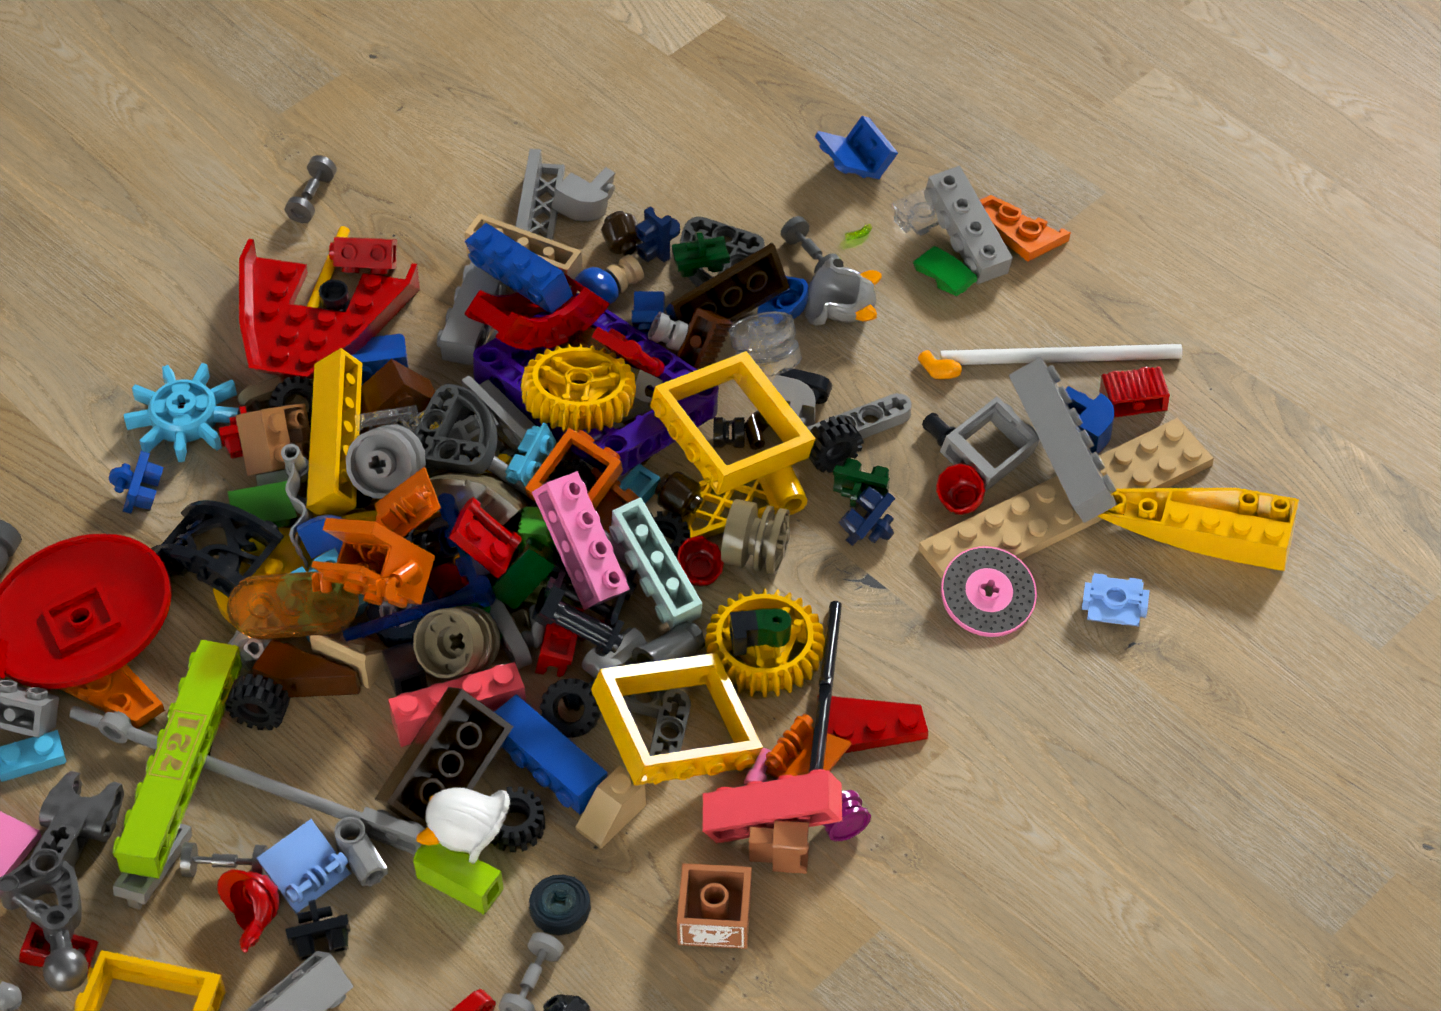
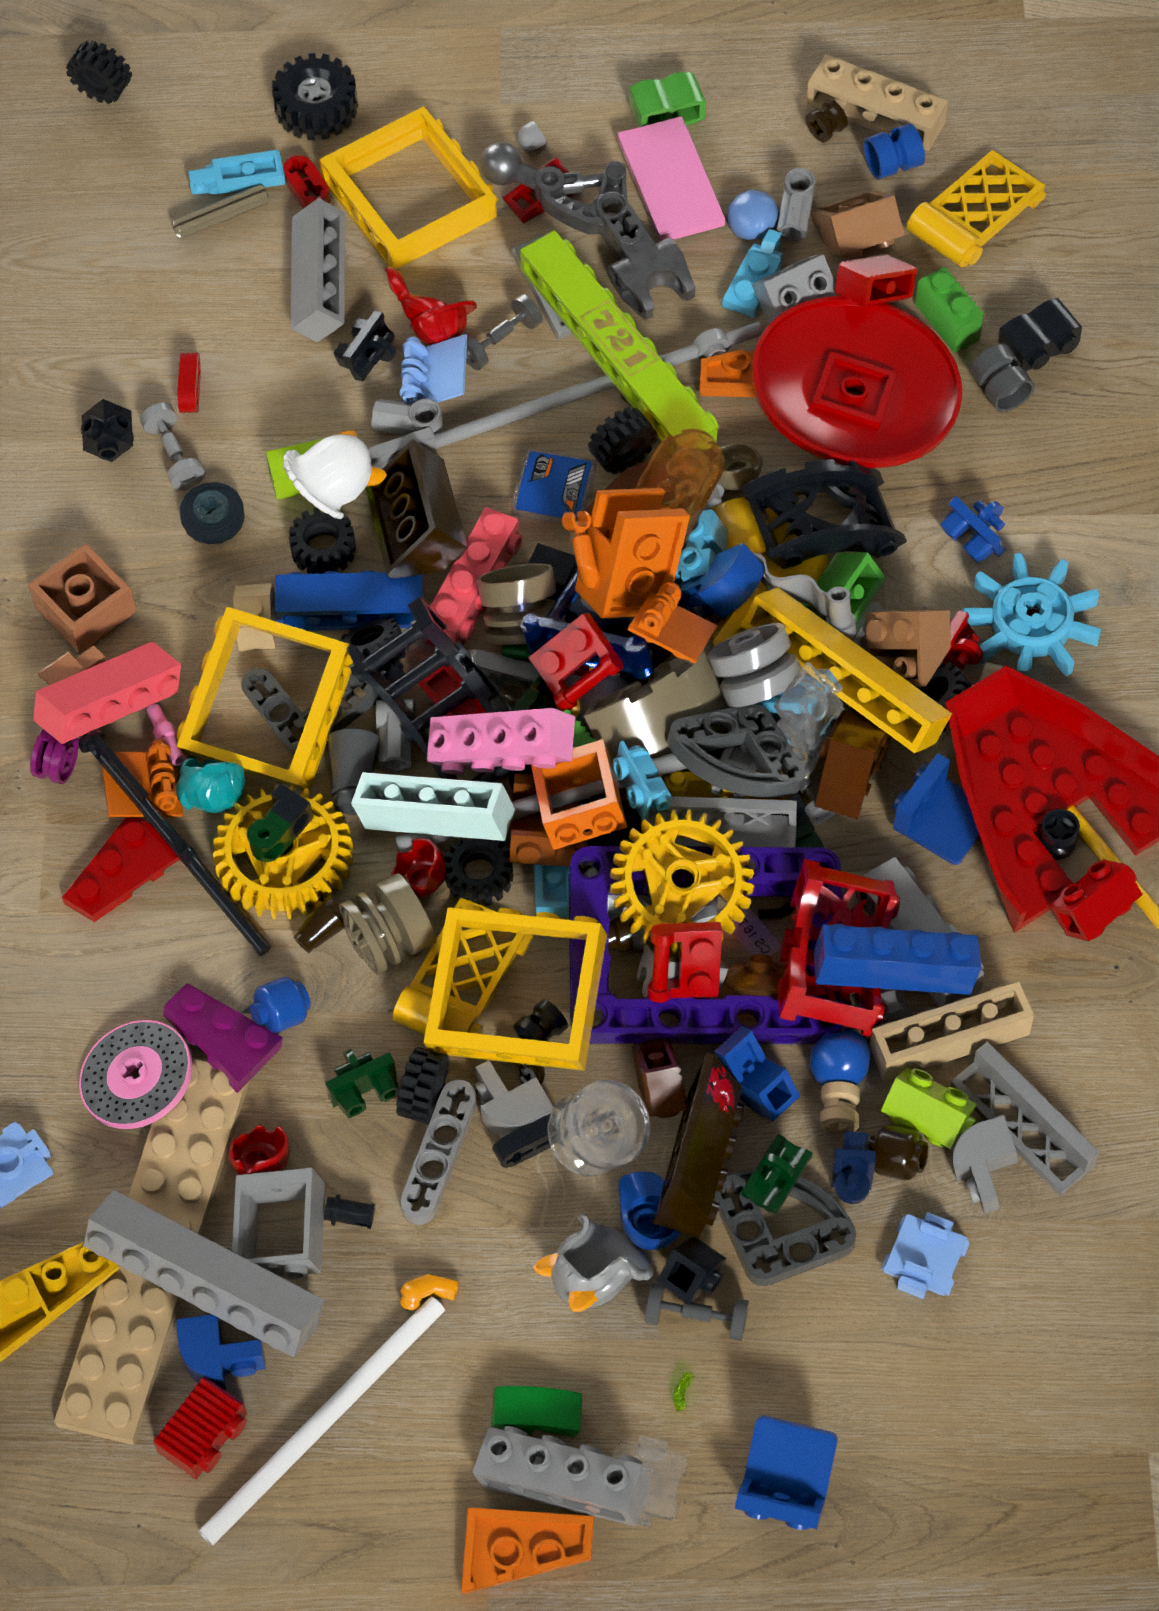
camera: 135 degrees right, 10 degrees up
light grey wheel [648,312,688,351] -> none
dark brown head [655,471,703,517] -> none
dark blue hips [838,487,895,546] -> none
none -> magenta wing [163,983,283,1093]
none -> teal hair [176,758,246,813]
none -> blue head [250,977,311,1033]
none -> dark brown cone [293,896,345,953]
none -> slope [511,448,598,524]
none -> black brick [657,1236,726,1304]
none -> dark tan hair [706,442,763,491]
none -> lime brick [881,1067,977,1149]
none -> light blue piece [881,1212,970,1300]

